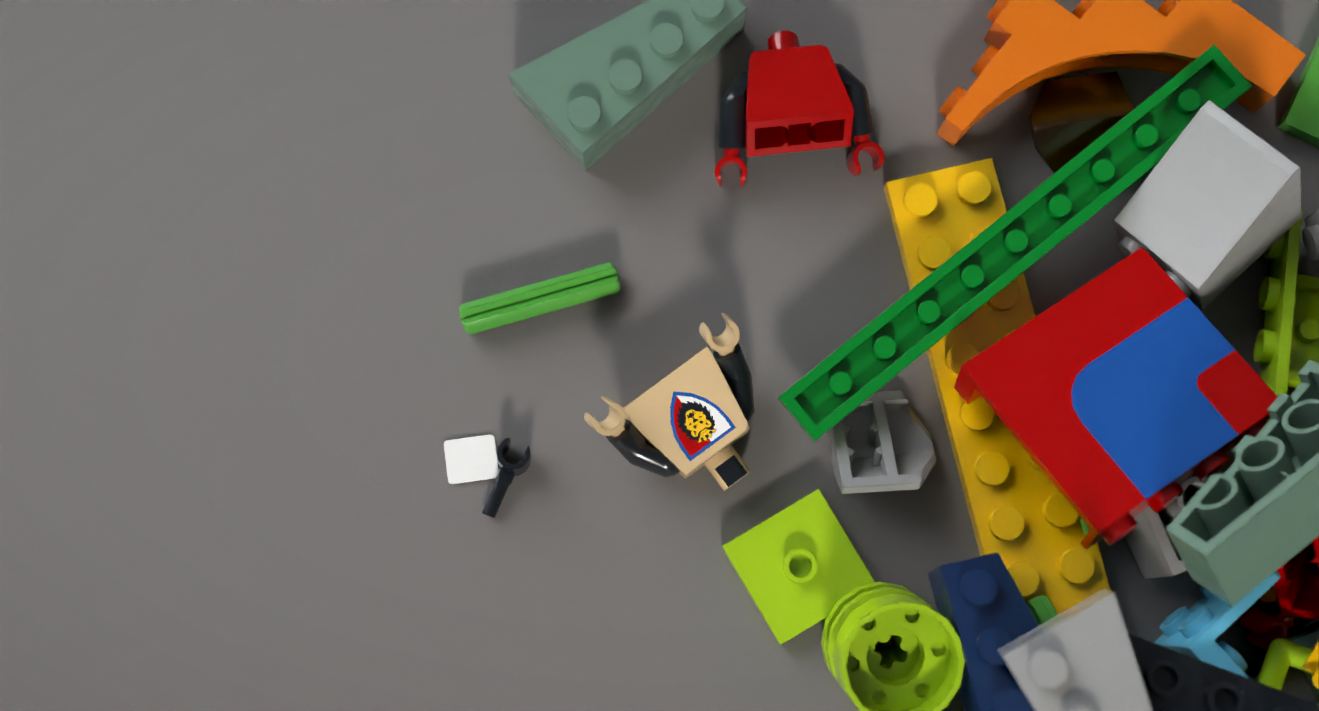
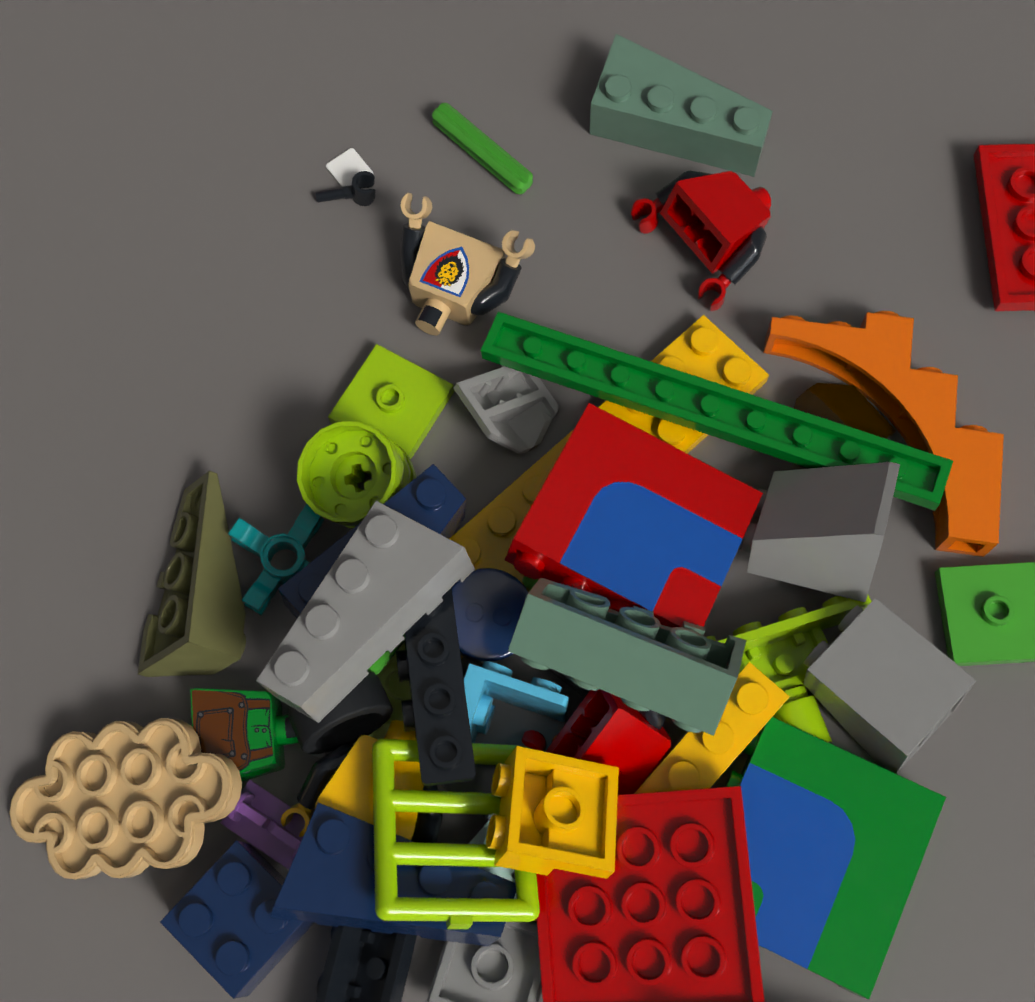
camera: 65 degrees right, 10 degrees down
none -> dark blue head [452,568,529,662]

